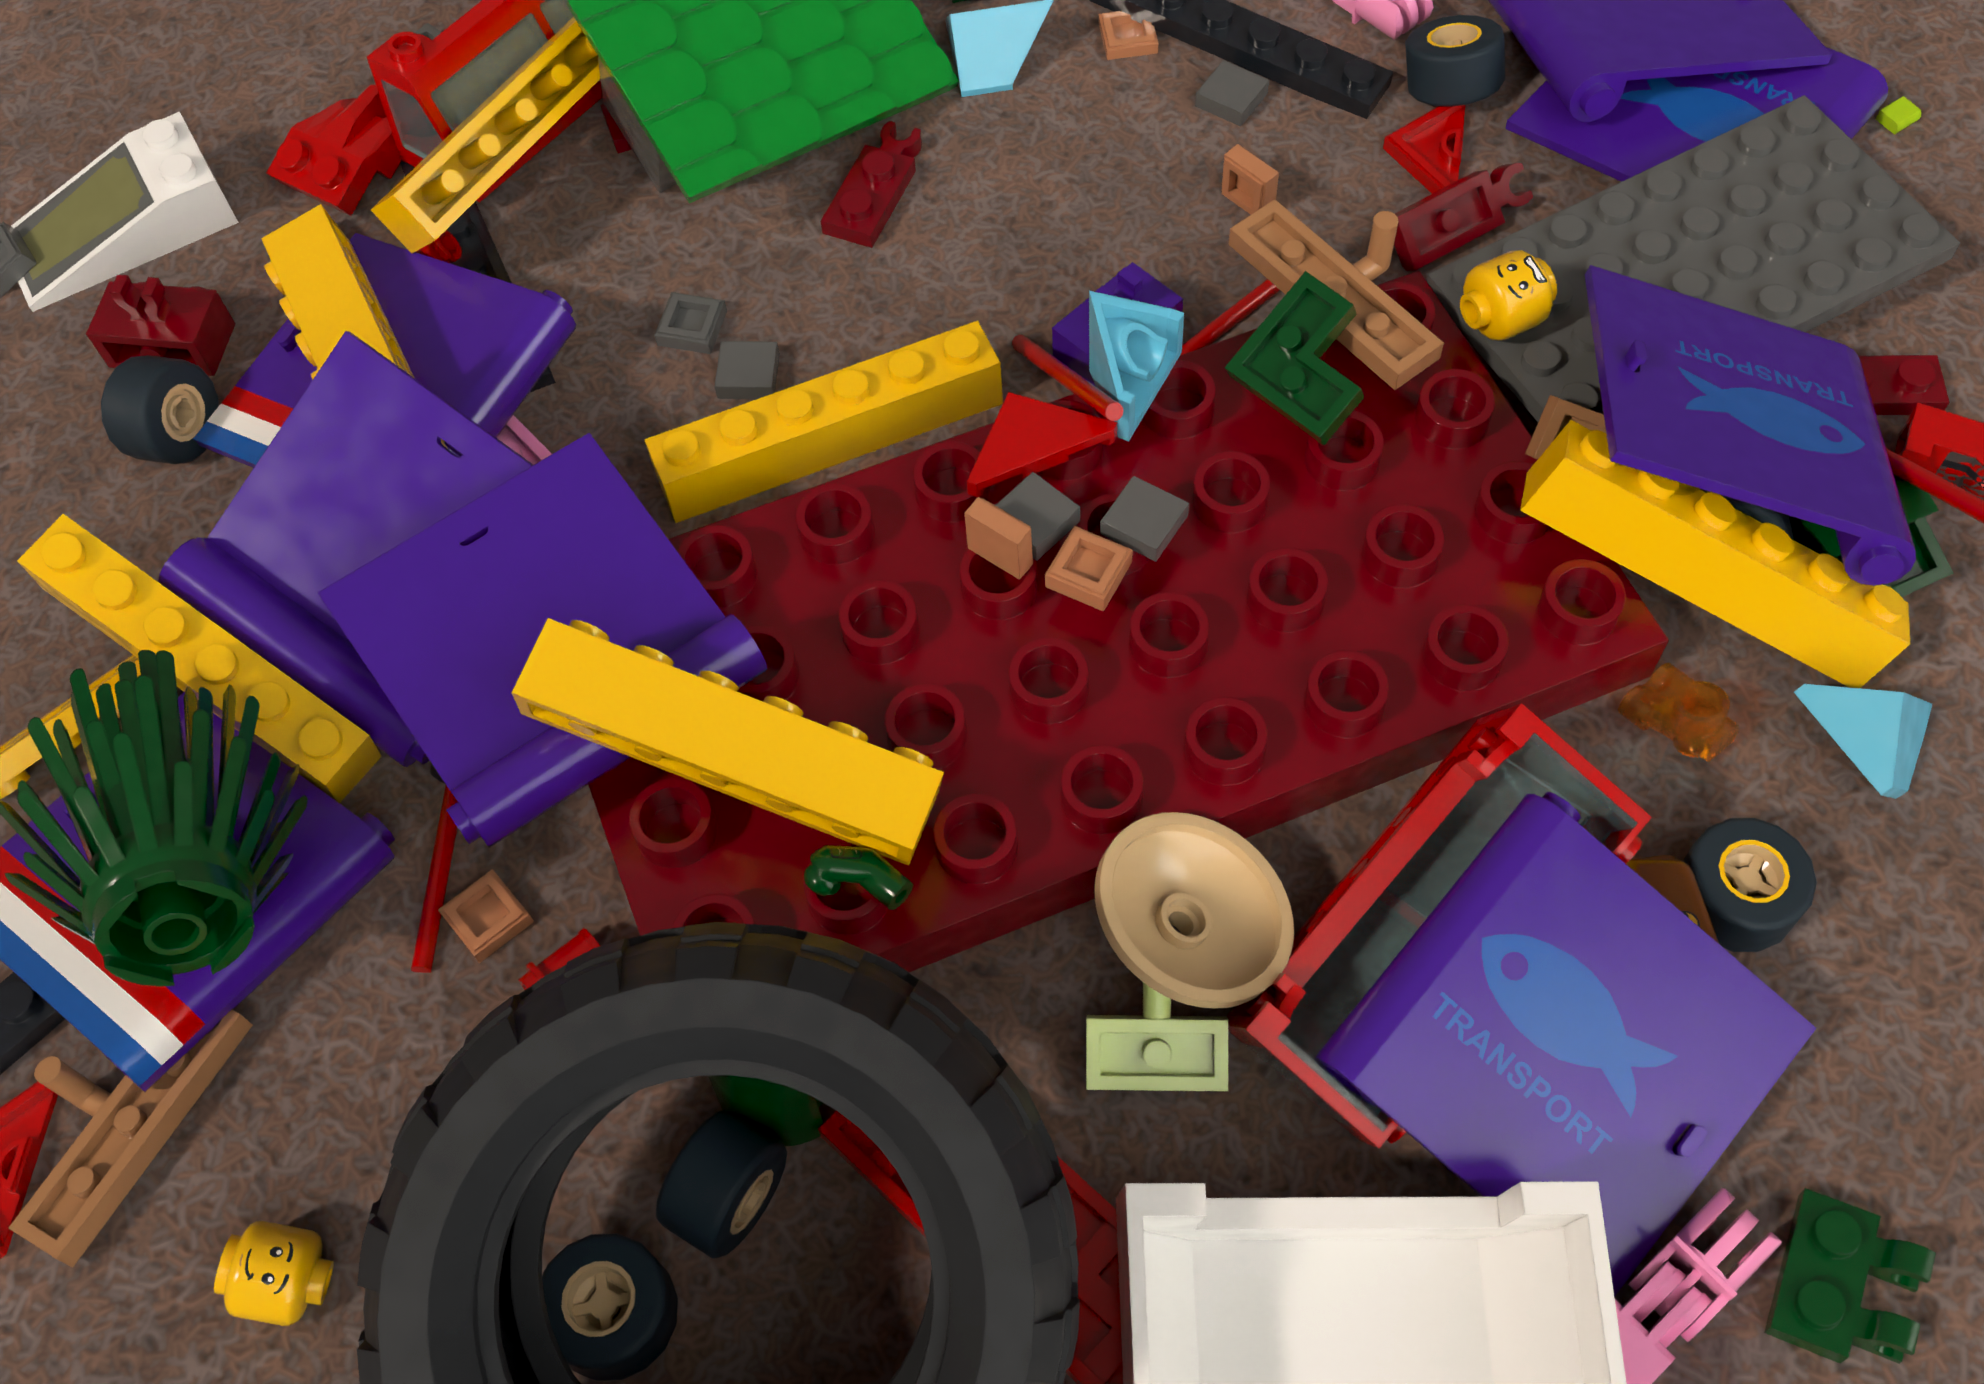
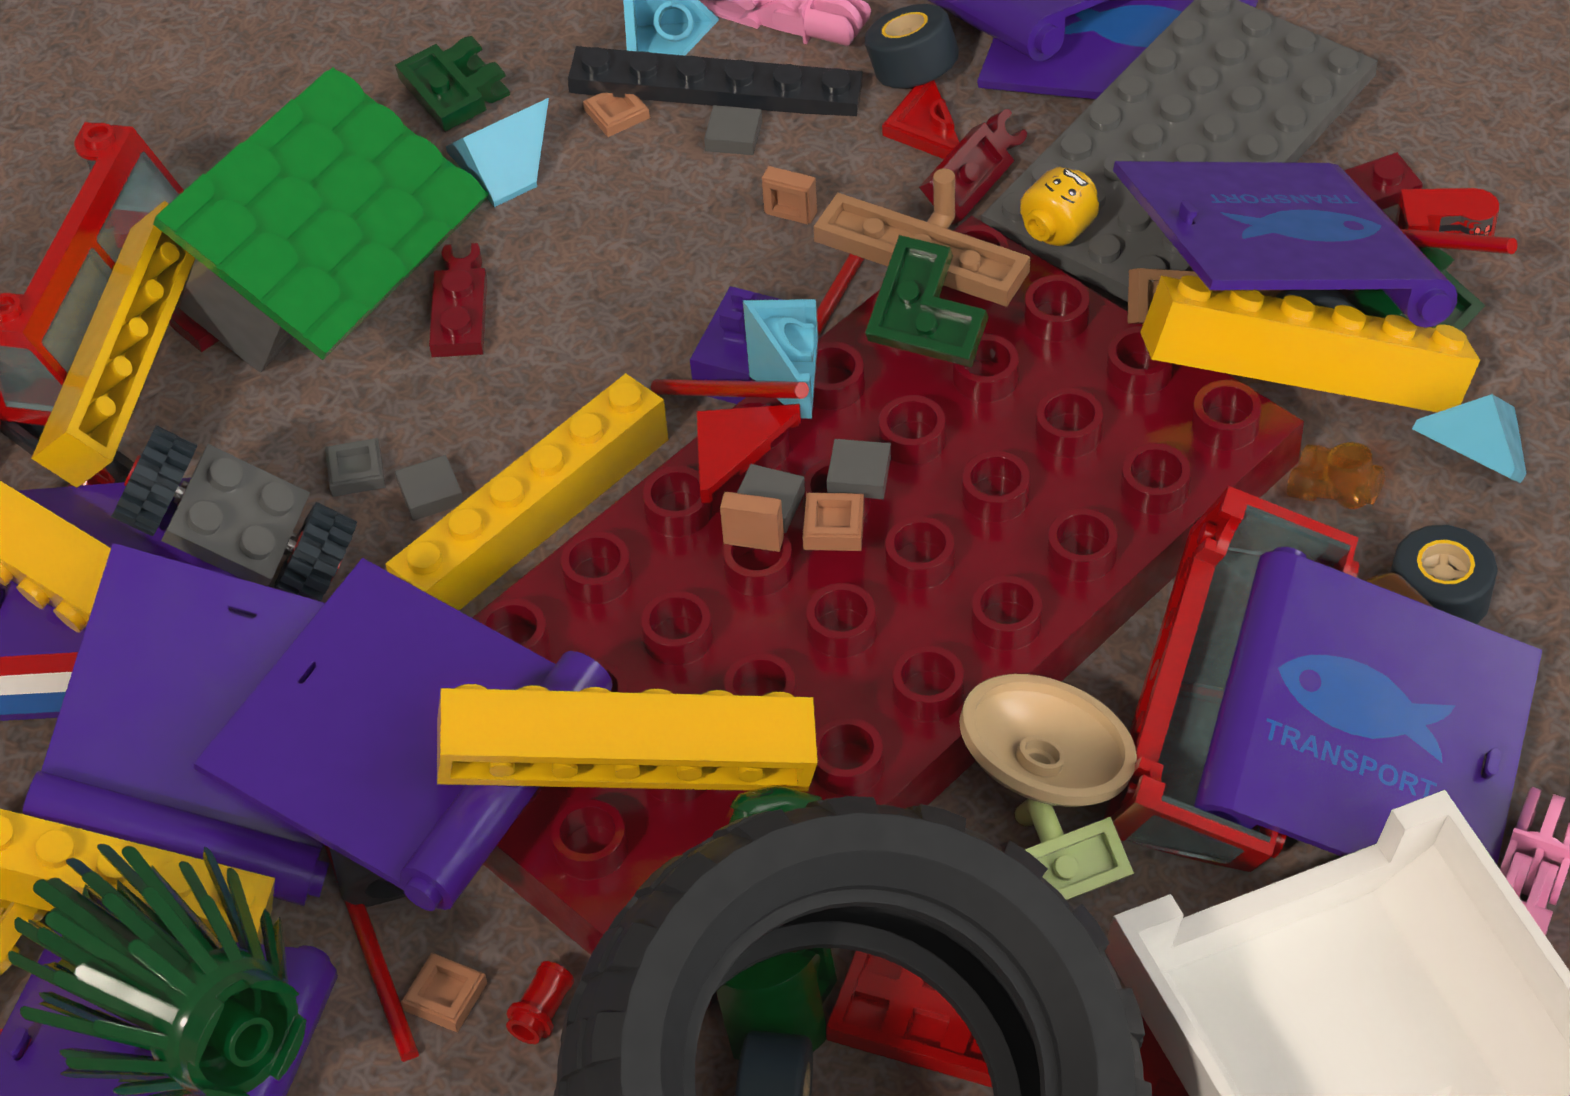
camera: 25 degrees left, 10 degrees down
none -> plate [111,425,357,601]

